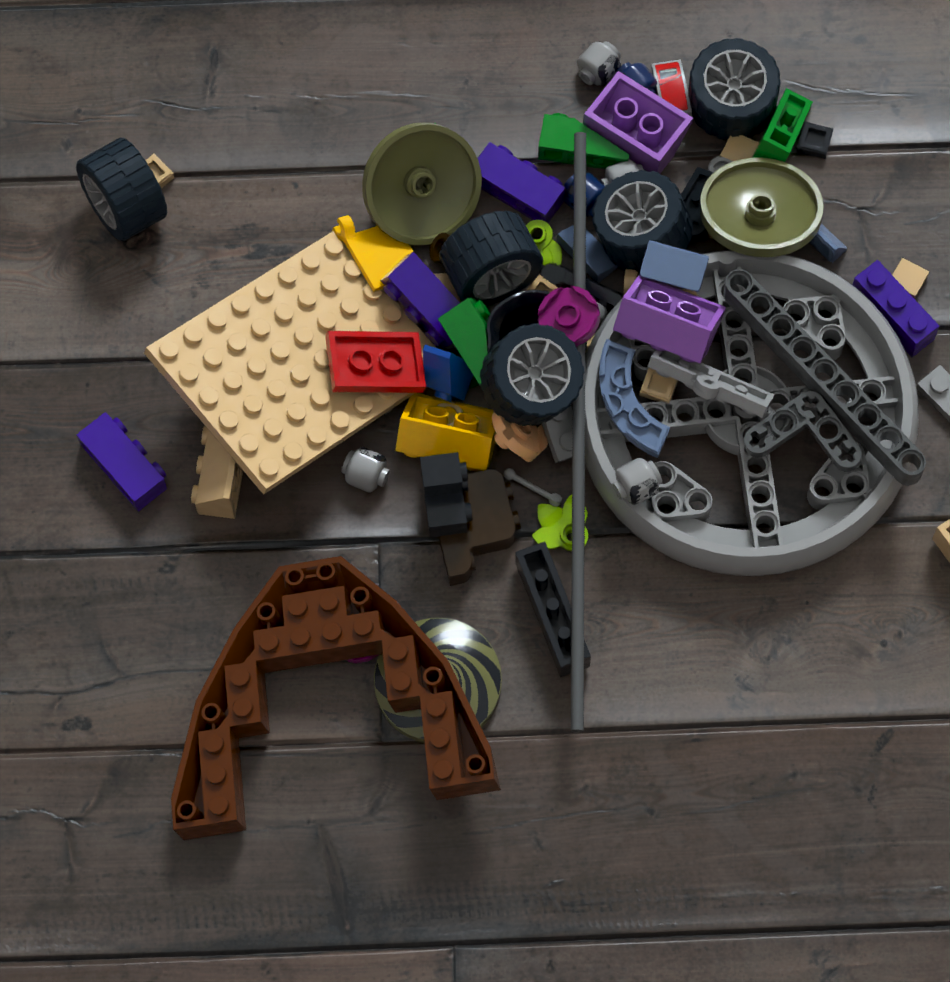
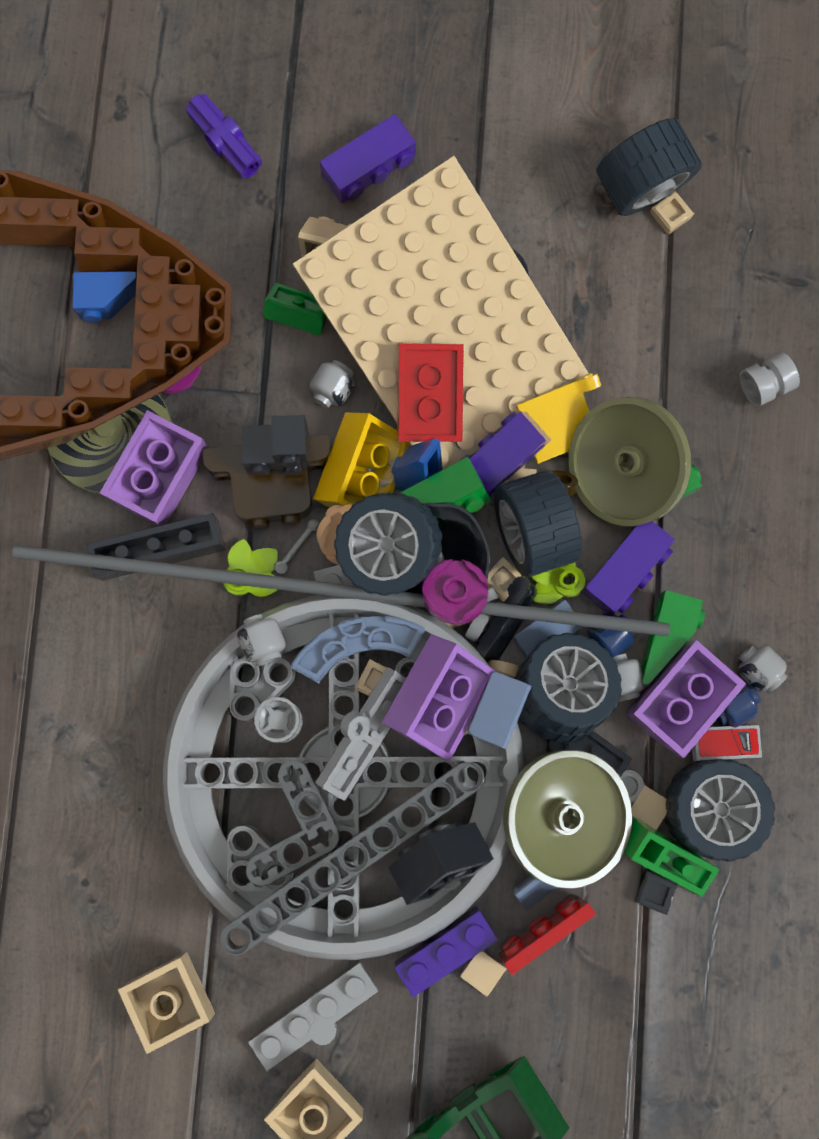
camera: 90 degrees right, 10 degrees up
none -> blue slope [73,272,137,323]
none -> medium lavender slope [100,410,209,527]
none -> dark purple piece [185,94,262,179]
none -> light grey wheel [254,697,303,743]
none -> green slope [263,282,327,335]
none -> black brick [388,822,494,905]
none -> red plate [498,896,596,975]
none -> light grey wheel [739,352,800,407]

